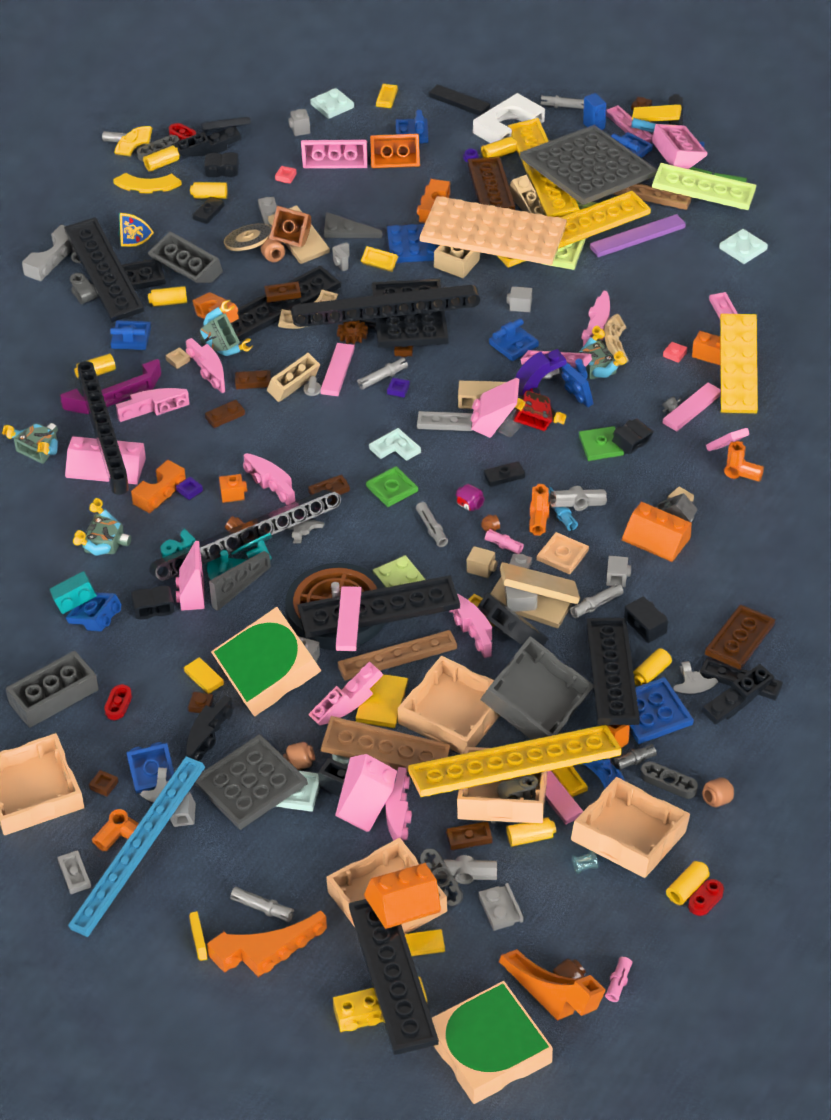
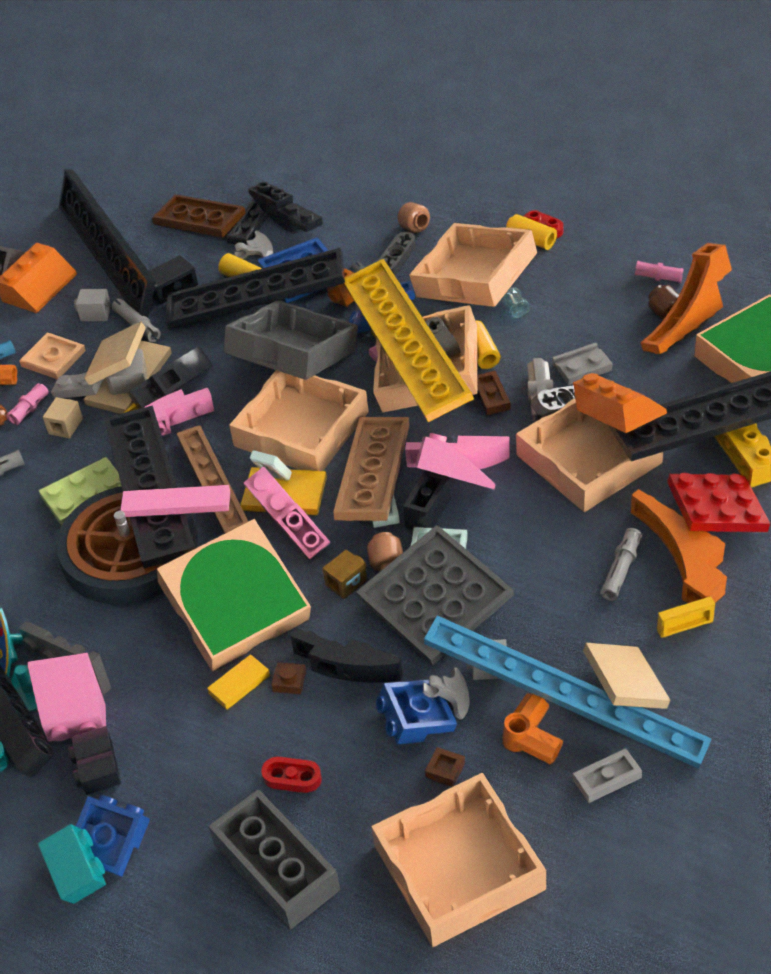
camera: 90 degrees left, 0 degrees up
none -> black plate [59,169,157,318]
none -> light aqua tile [250,450,292,481]
none -> pearl gold brick [322,549,367,599]
none -> tan tile [583,643,670,709]
none -> red plate [667,473,771,532]

